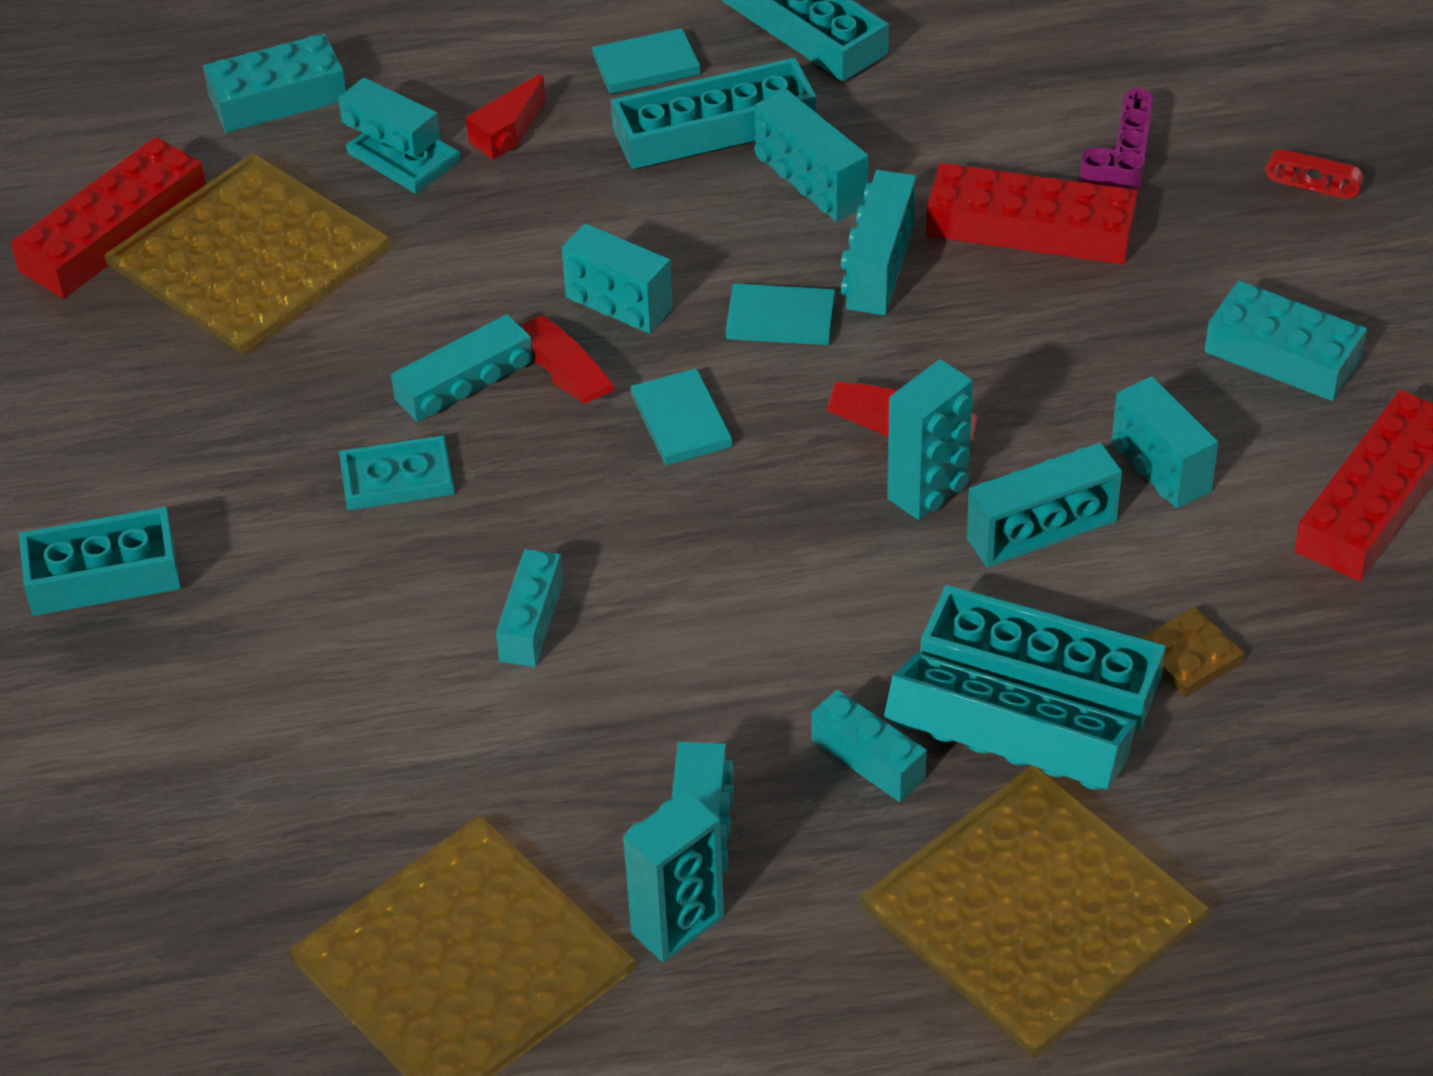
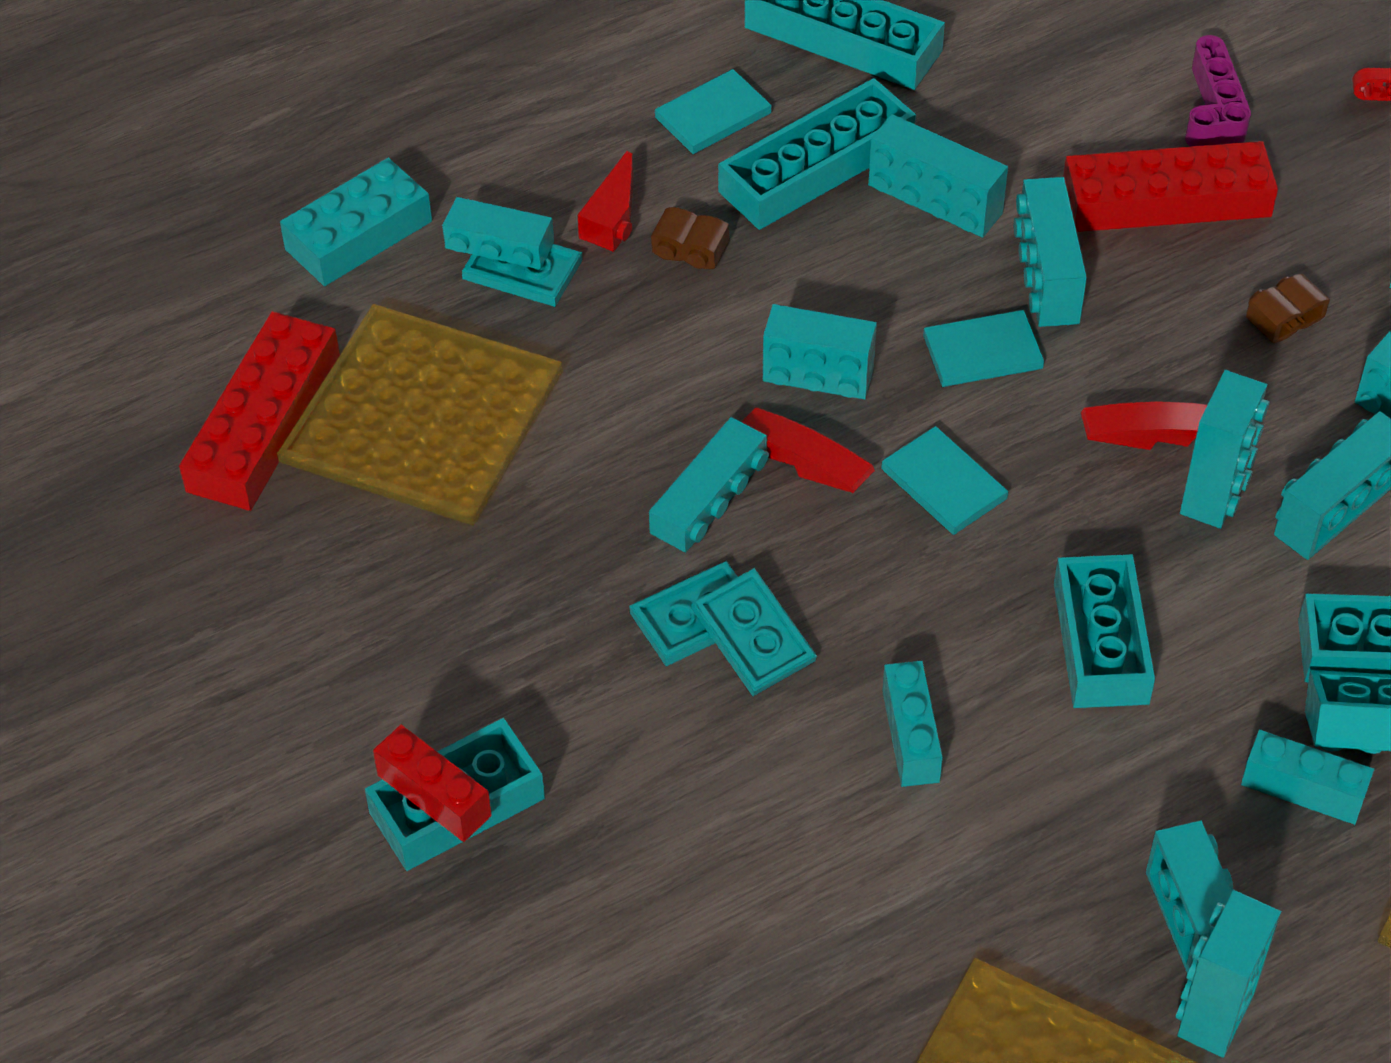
camera: 20 degrees left, 5 degrees up
none -> red brick [373,724,492,842]
none -> reddish brown brick [651,207,730,269]
none -> teal tile [691,568,817,696]
none -> teal brick [1054,554,1155,708]
none -> reddish brown brick [1246,274,1330,343]

